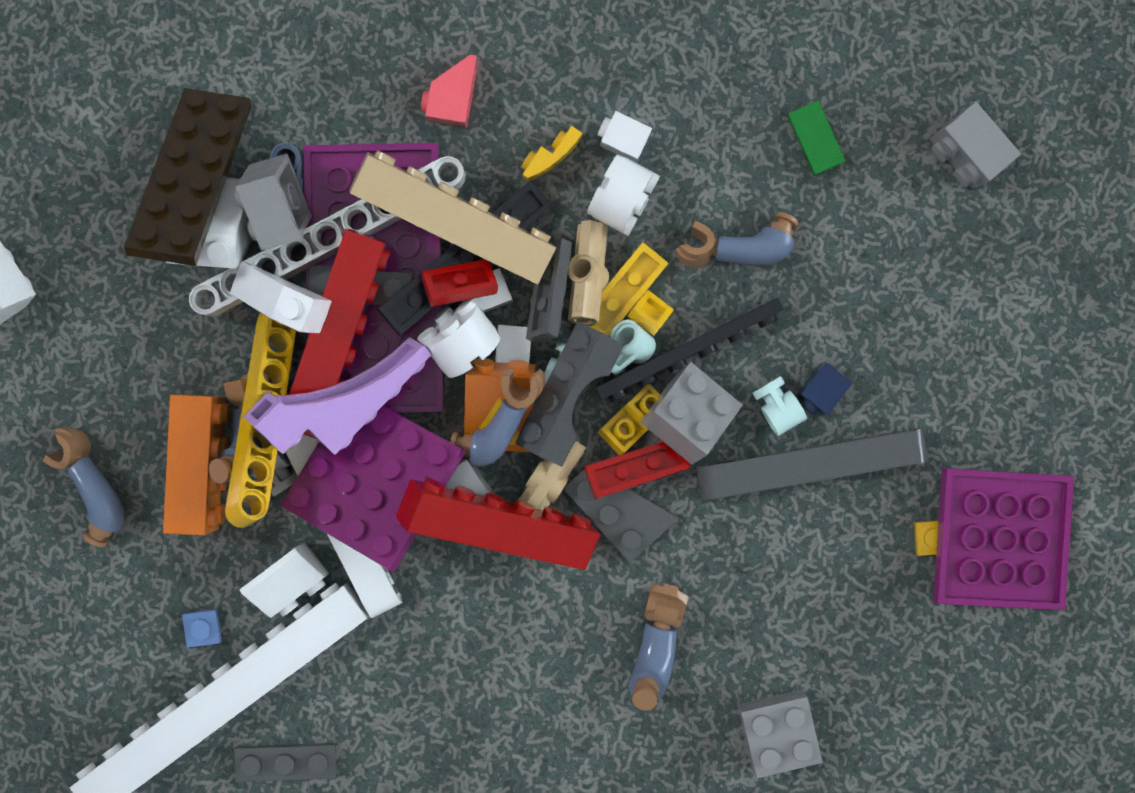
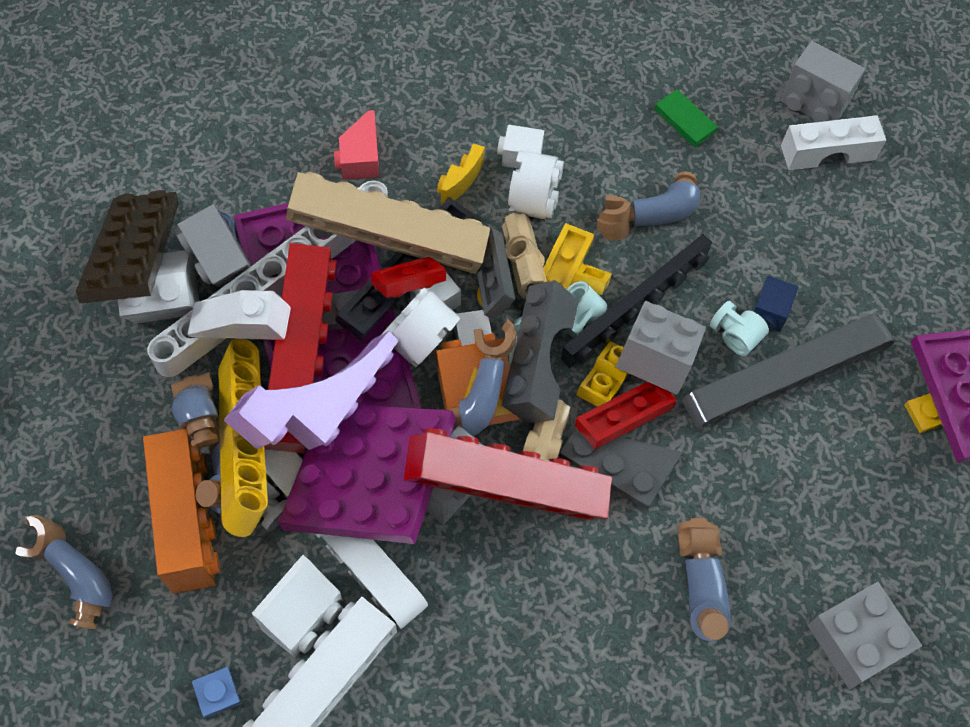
camera: 20 degrees left, 25 degrees down
none -> piece [171,372,218,448]
none -> white arch [781,115,886,170]

